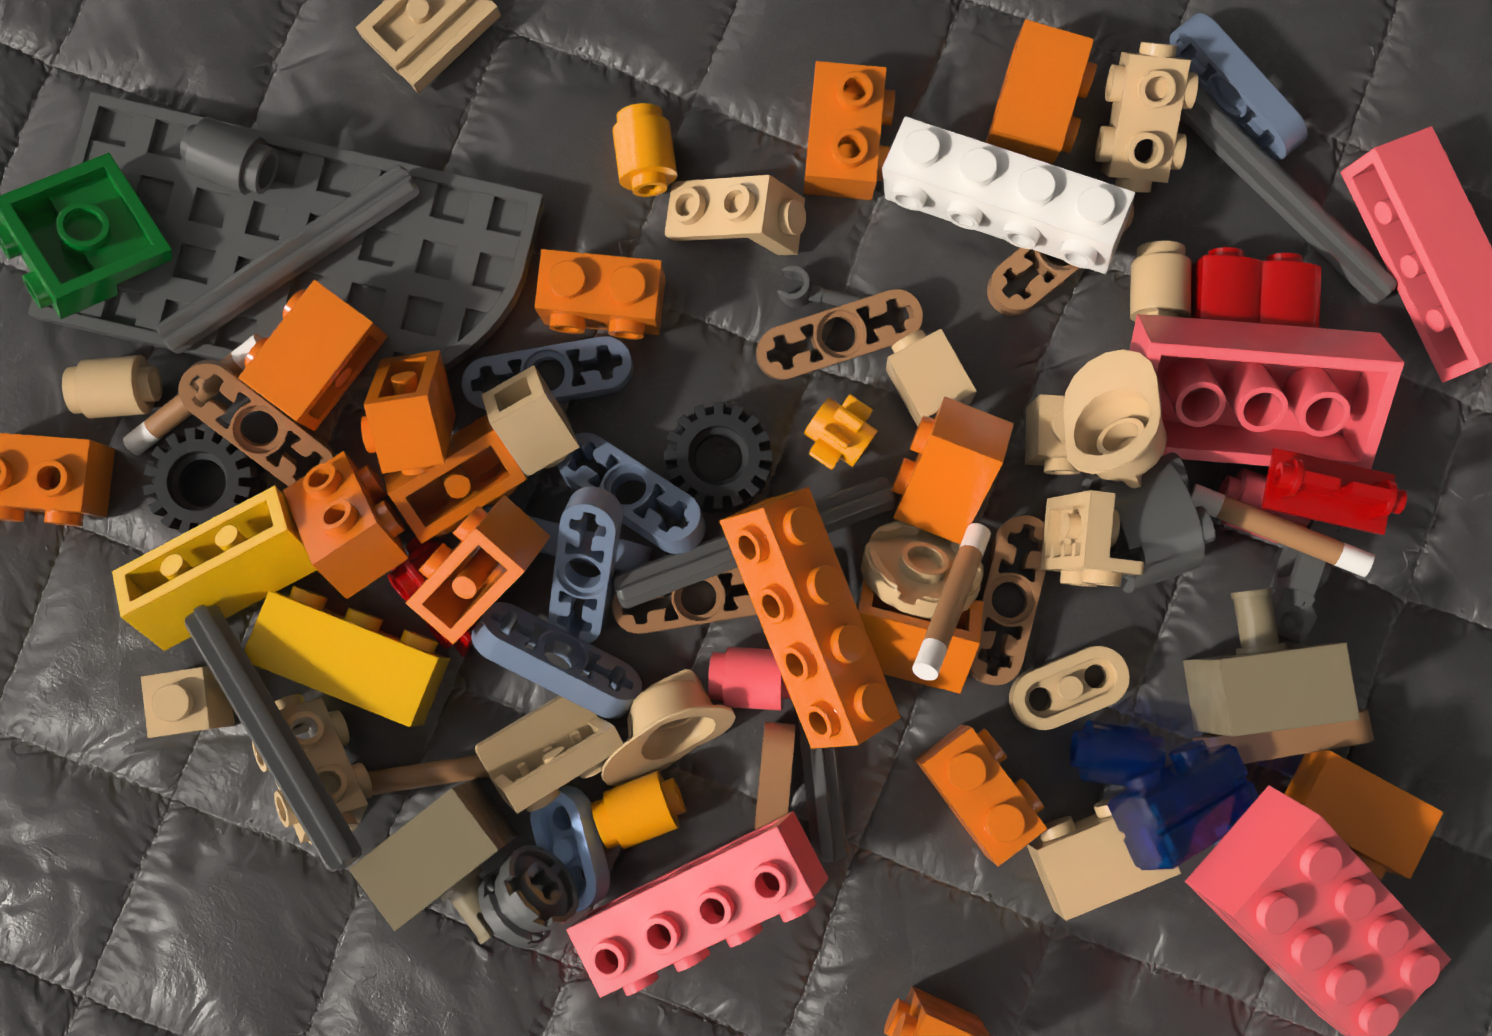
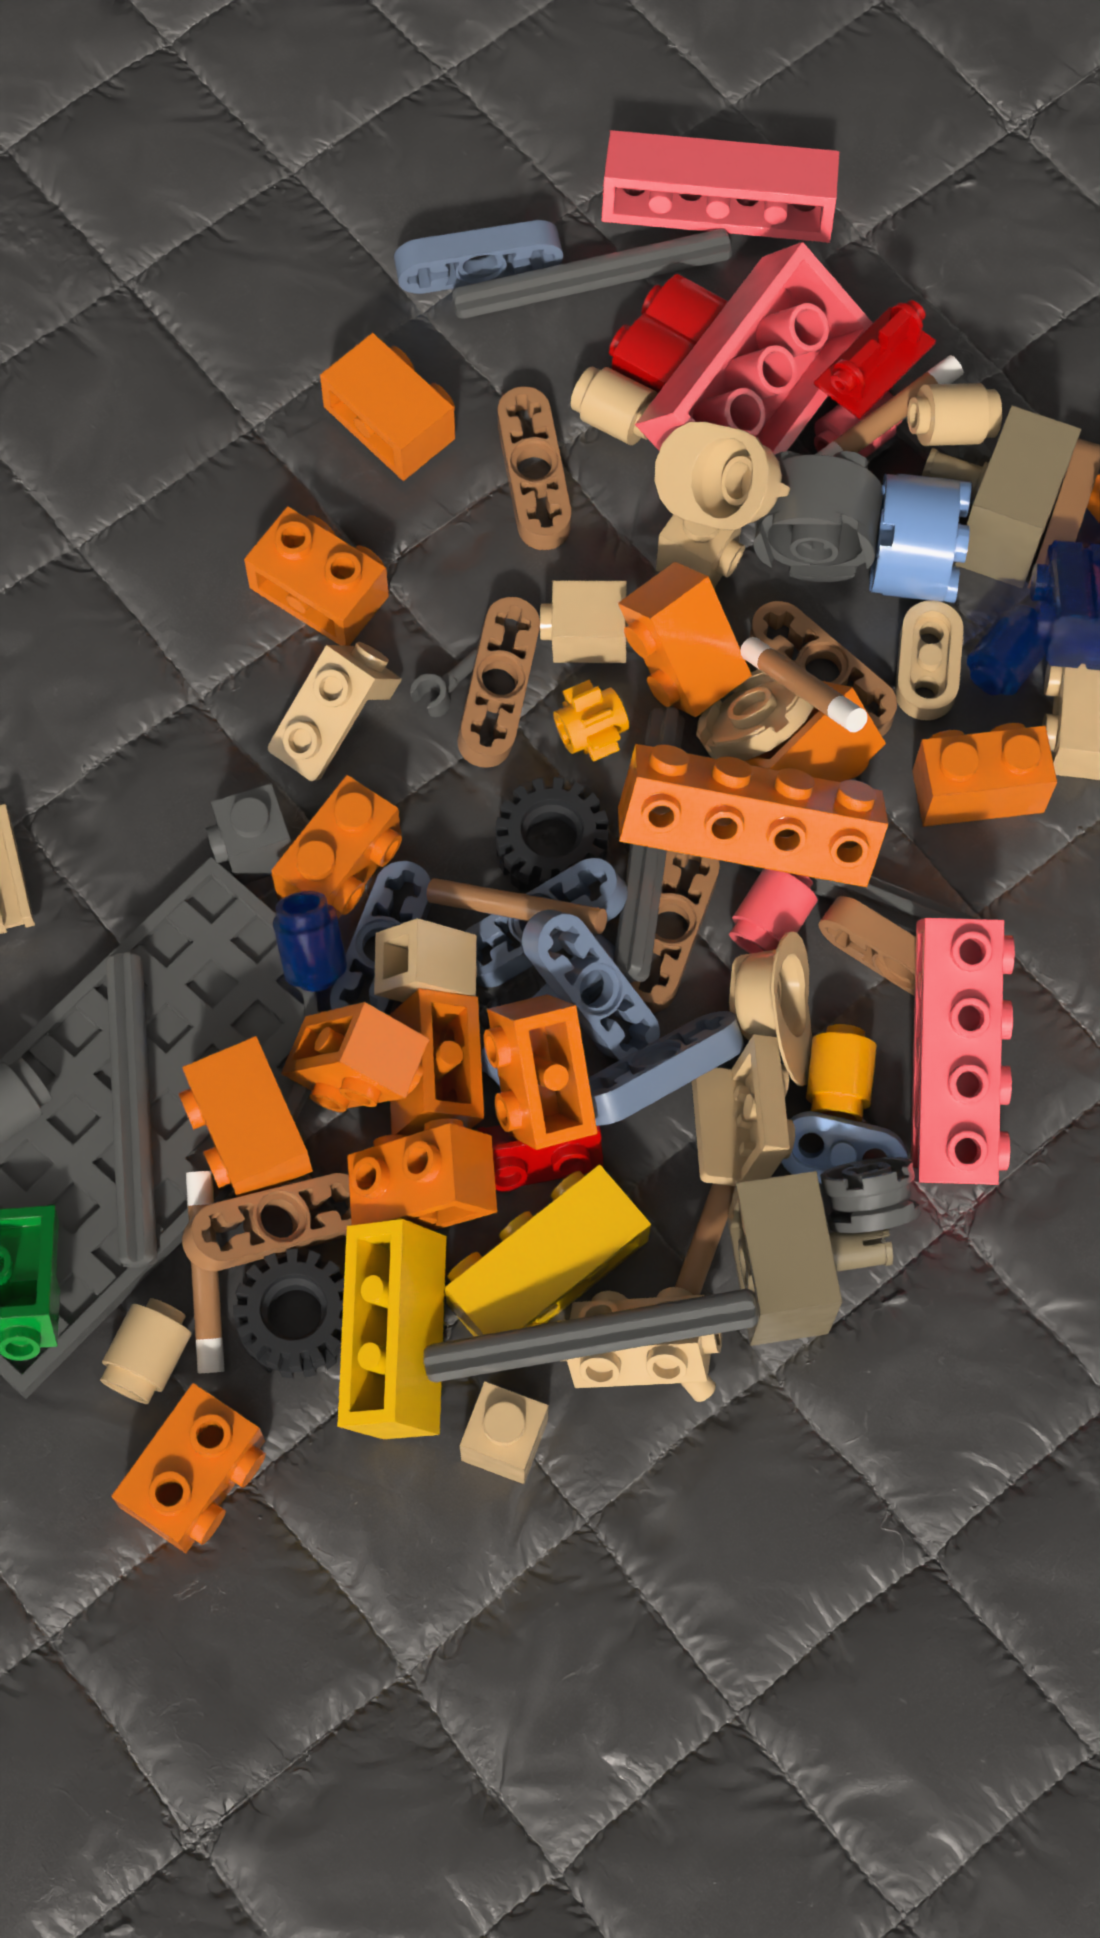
camera: 65 degrees left, 15 degrees down
light orange brick [612,103,677,197] -> none
white brick [882,116,1135,275] -> none
tan bracket [1040,490,1144,587] -> none
tan brick [1095,42,1198,192] -> none
none -> dark grey brick [205,783,291,884]
none -> clear blue brick [272,891,348,992]
none -> medium nougat bar [427,878,607,934]
none -> medium blue brick [869,473,971,603]
none -> tan brick [907,383,1002,446]

